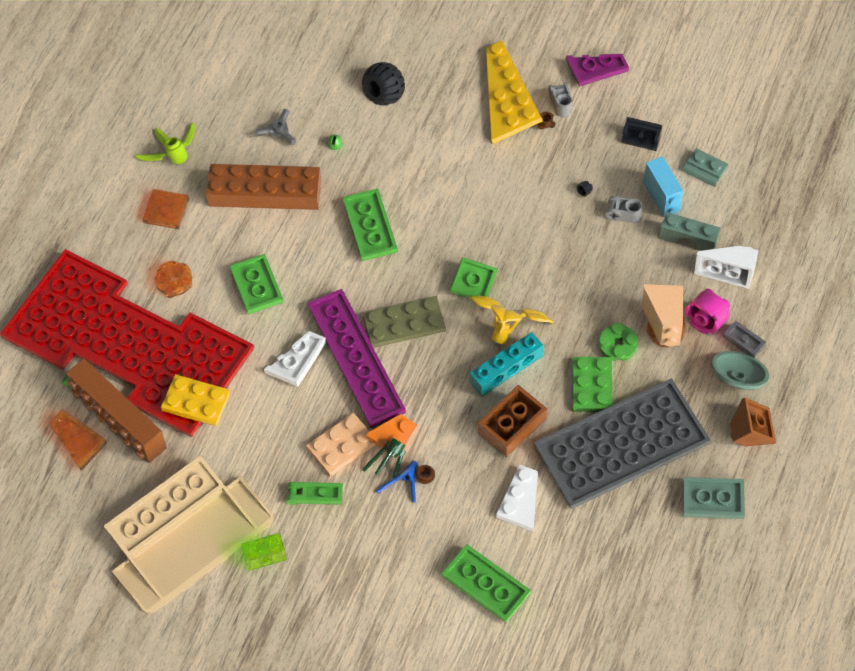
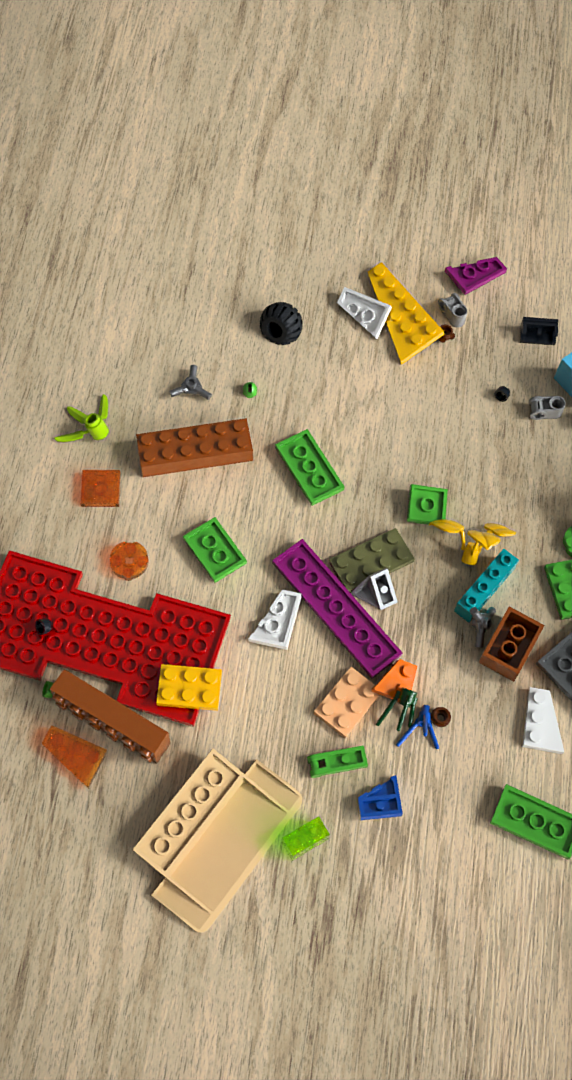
camera: 20 degrees left, 5 degrees up
none -> black hinge [35,618,53,635]
none -> white wing [337,287,392,339]
none -> light grey slope [351,568,398,610]
none -> blue wing [358,775,403,821]
none -> flat silver piece [470,607,496,648]

